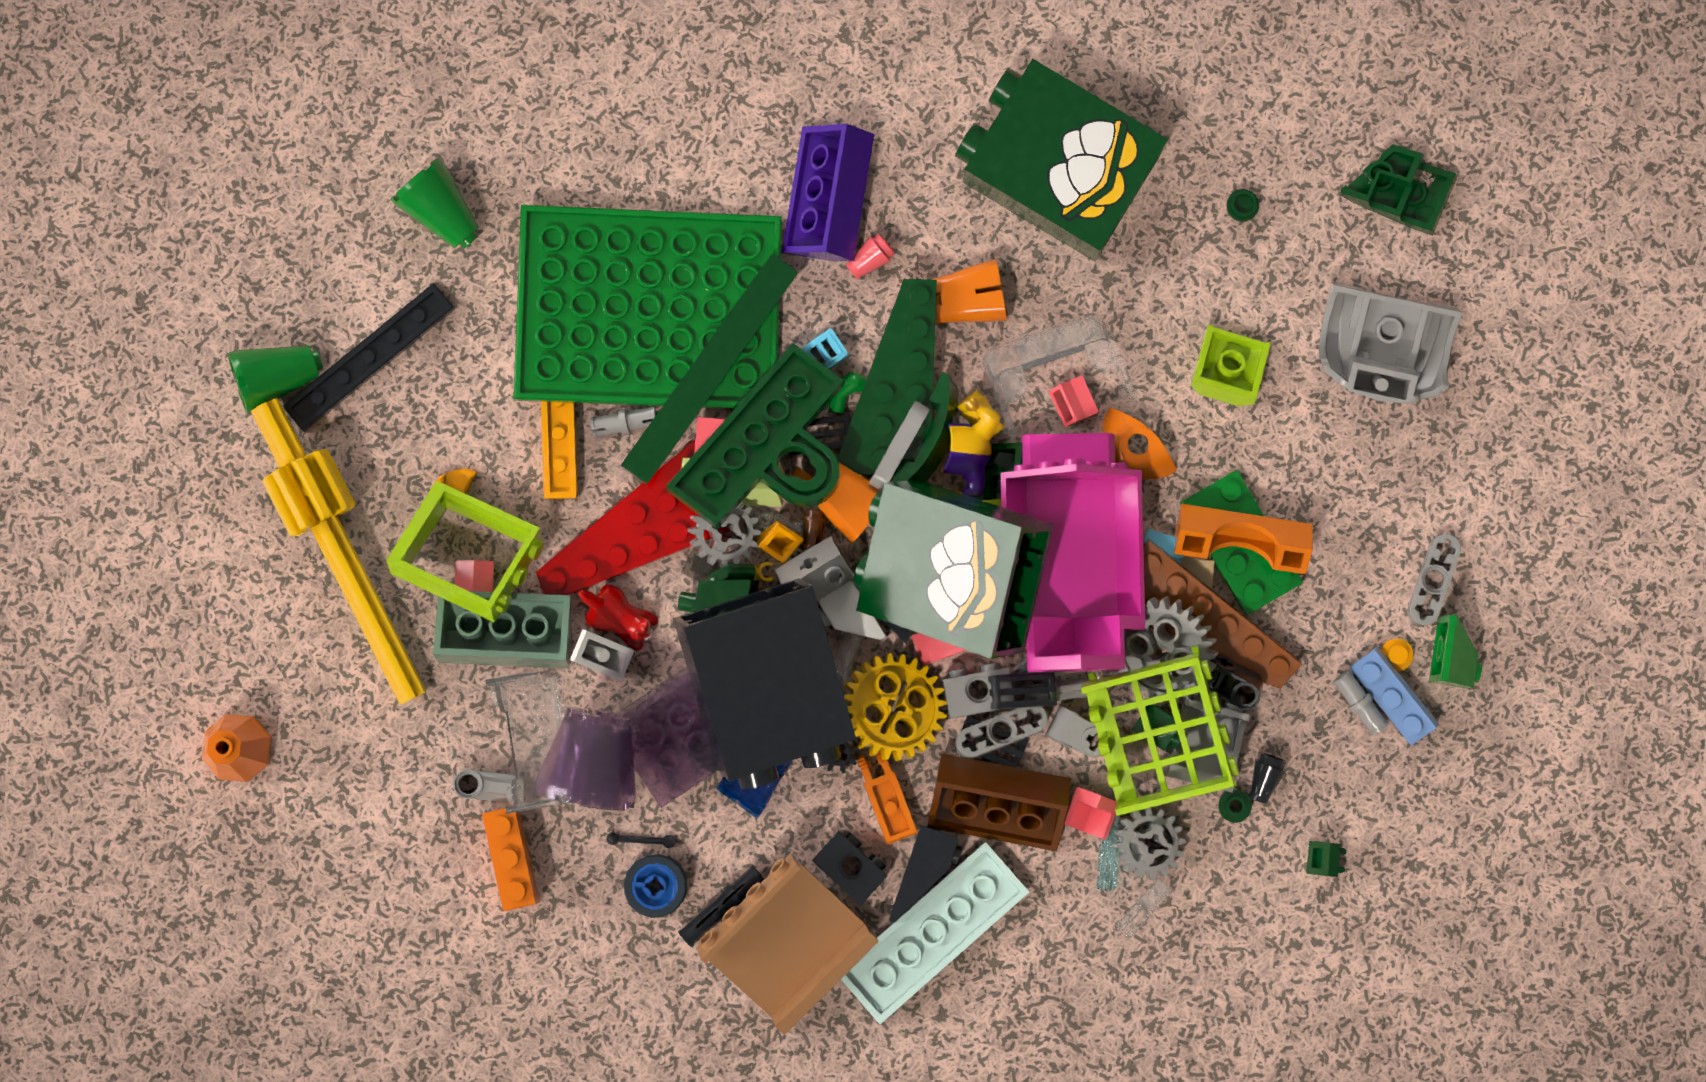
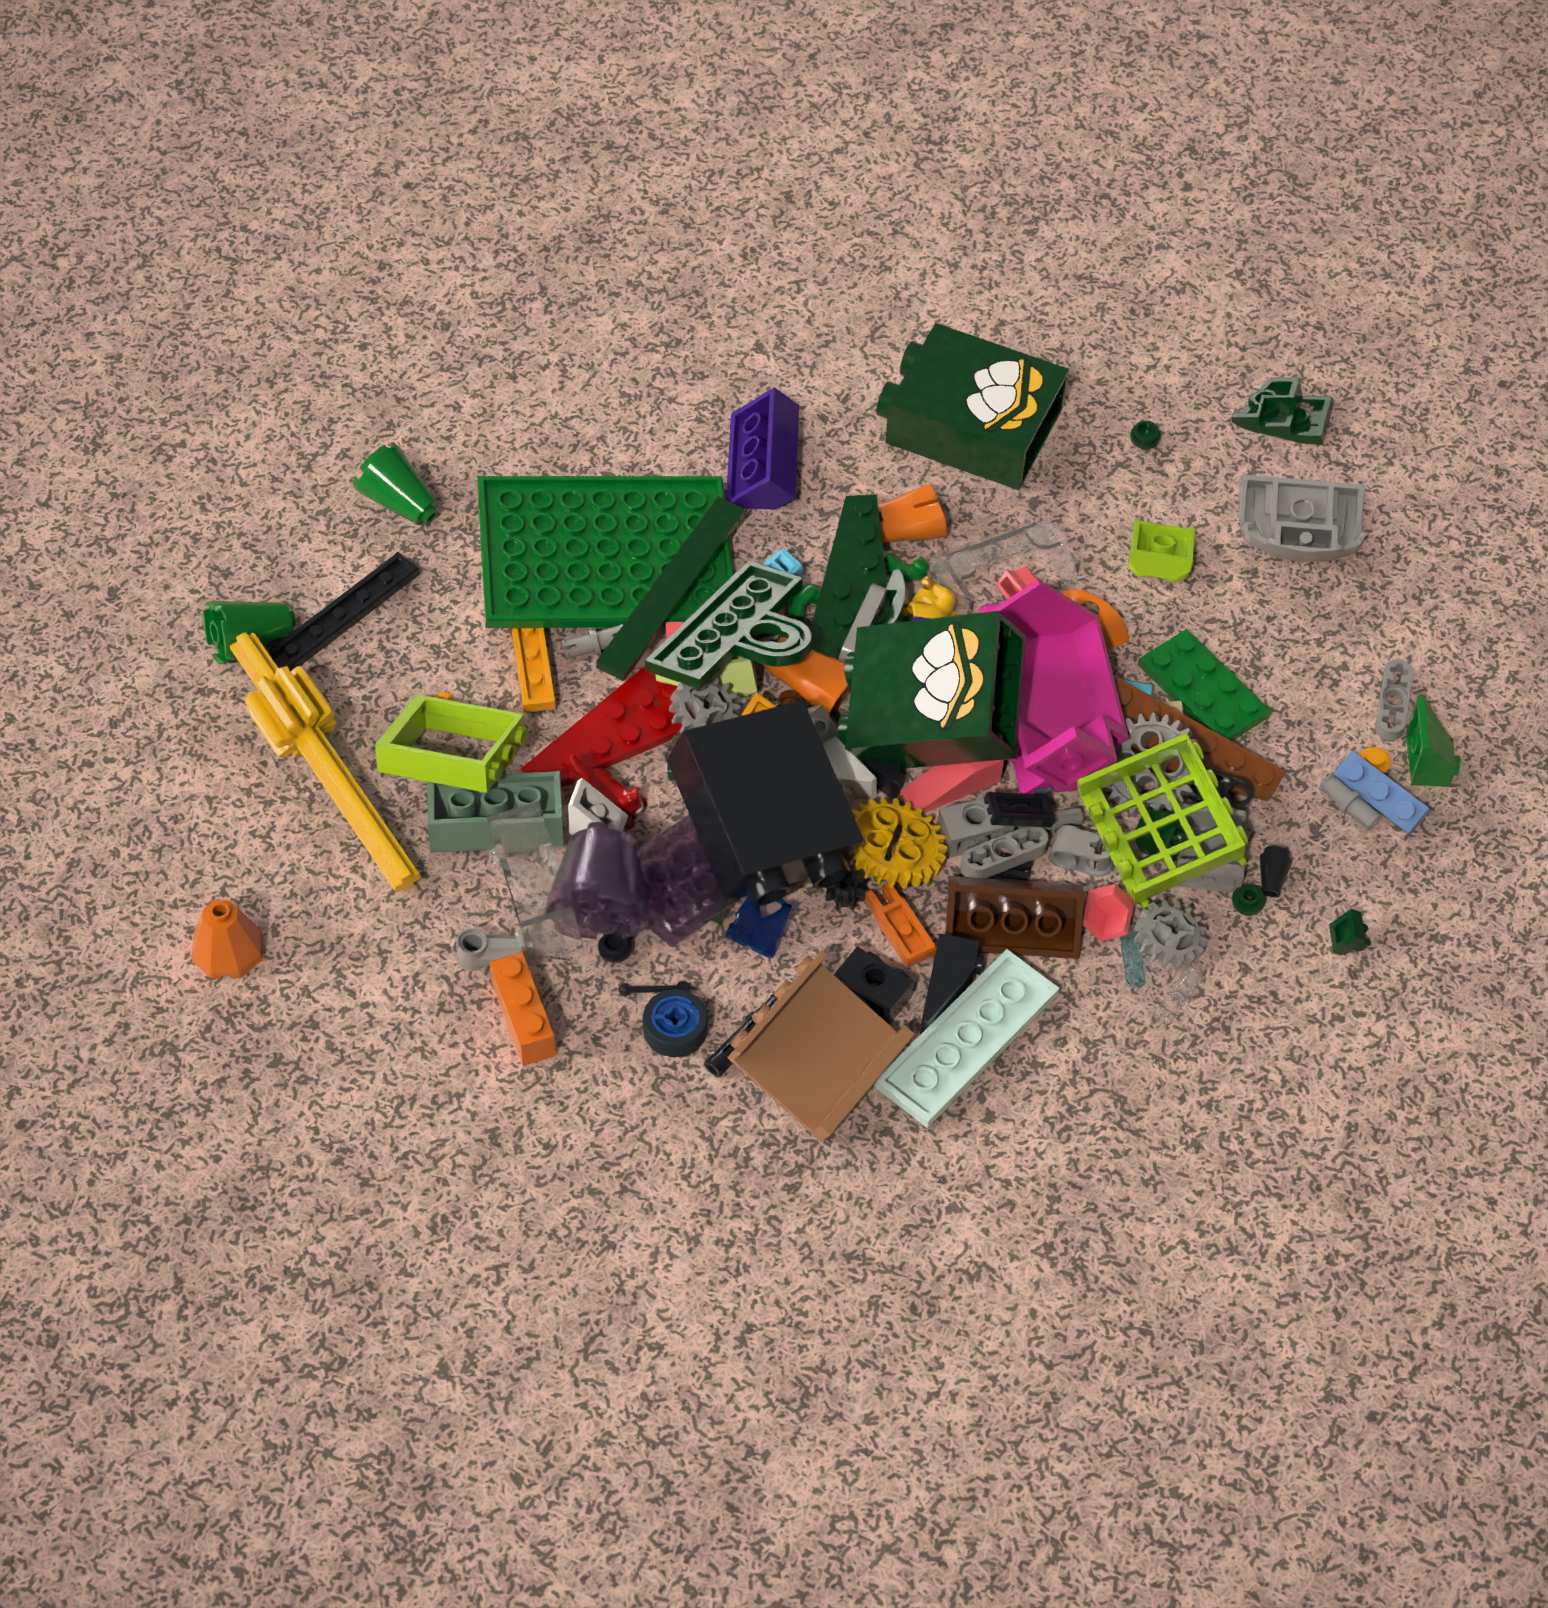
camera: 15 degrees left, 30 degrees down
coral cone [846,233,895,280] -> none
orange arch [1174,504,1313,574] -> none
none -> green arm [884,553,929,581]

